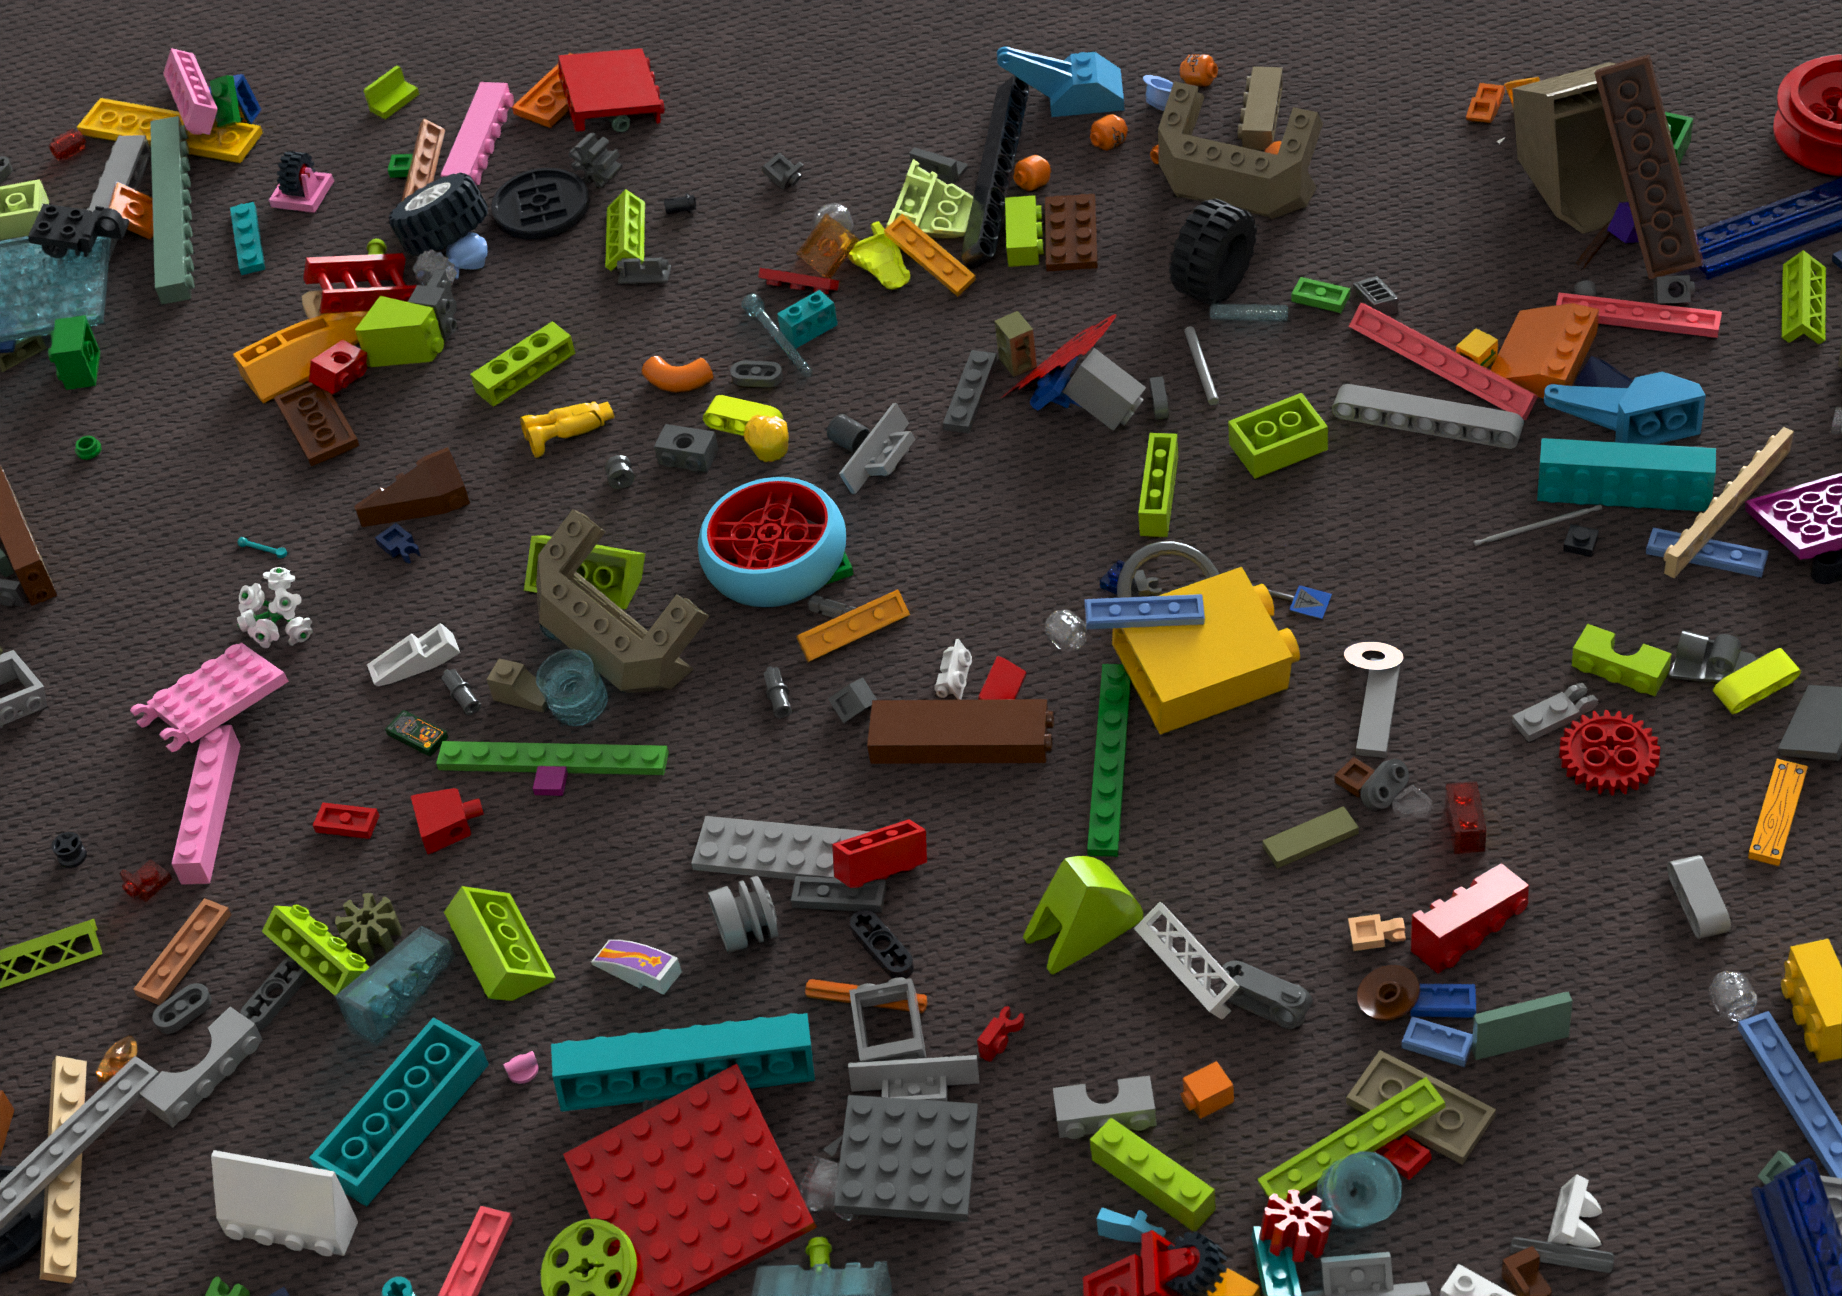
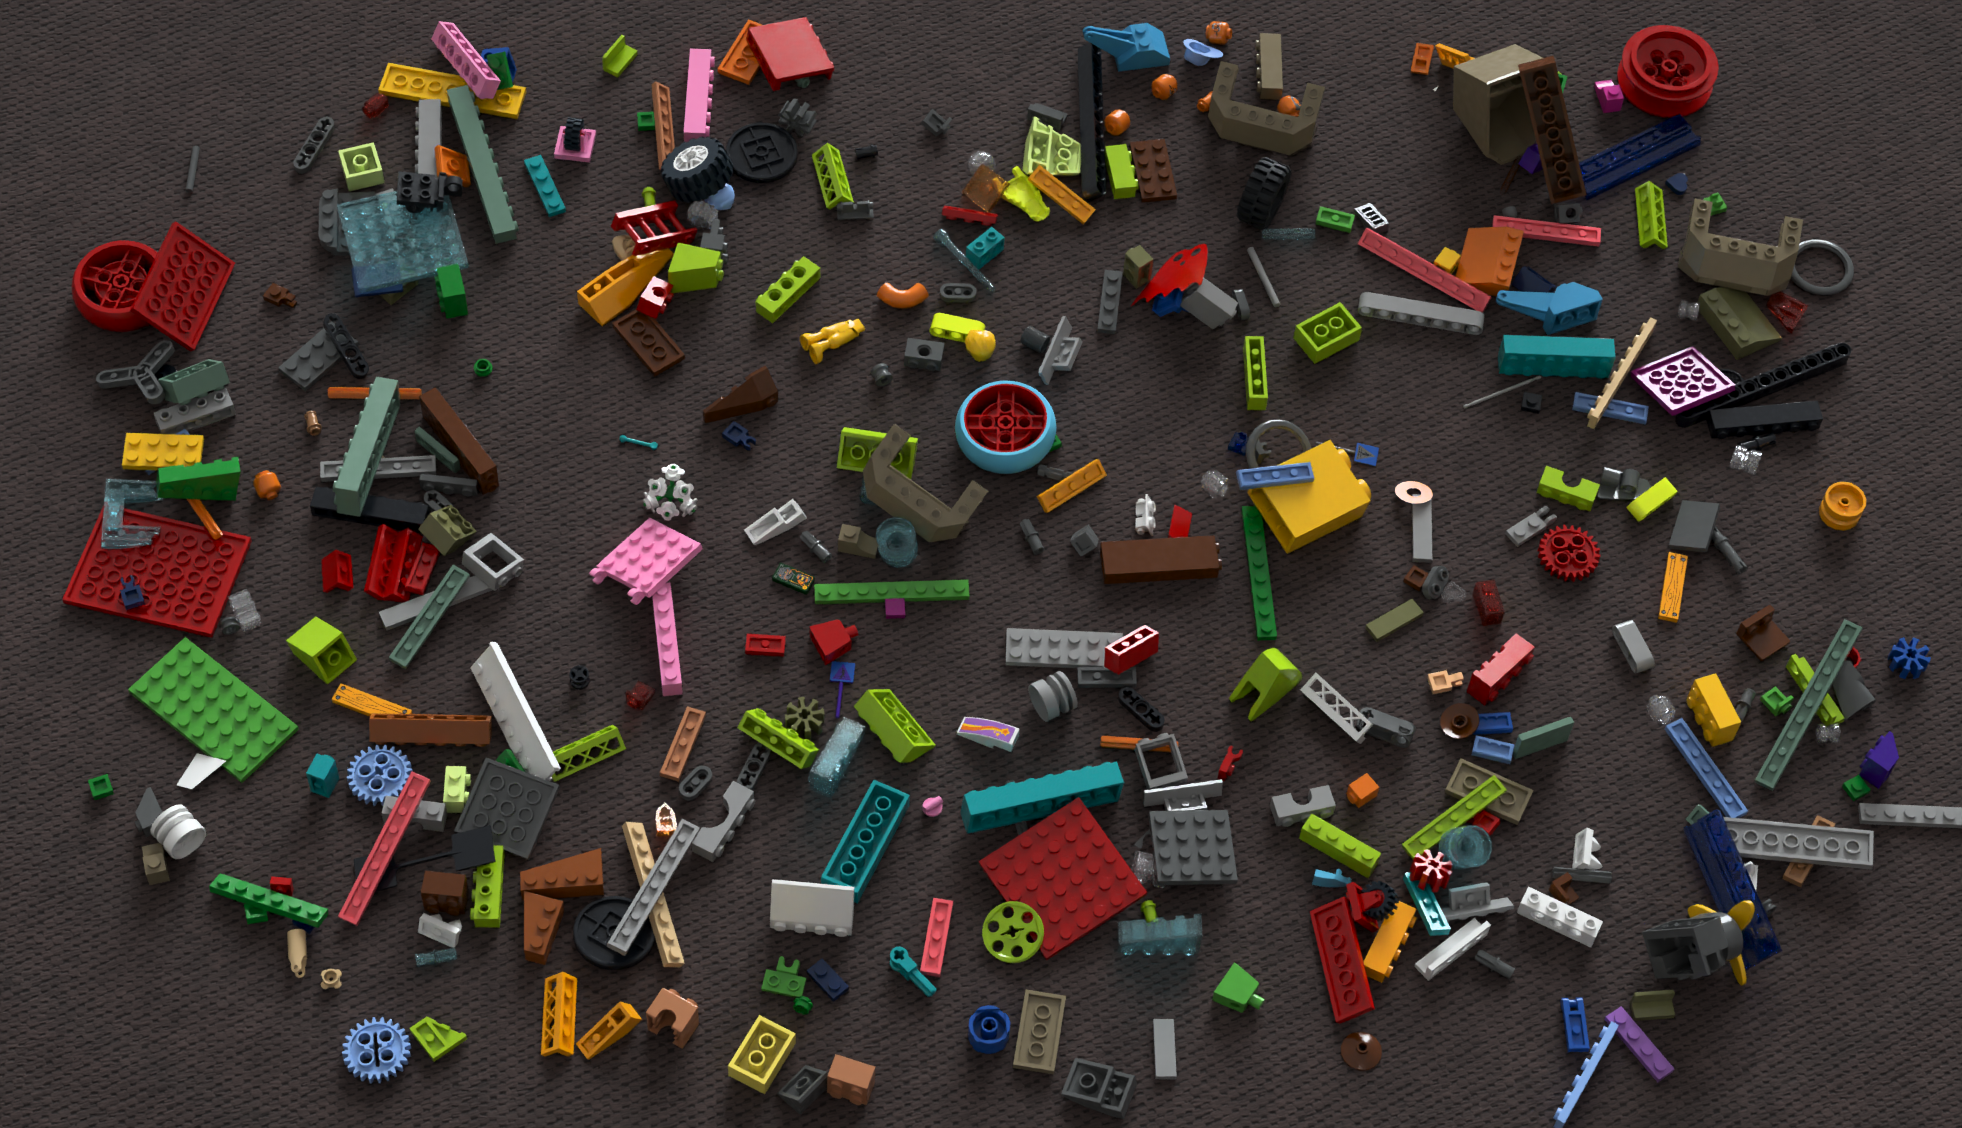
camera: 20 degrees left, 10 degrees up
none -> piece [830,661,855,719]
none -> dark pink arch [1594,80,1624,113]

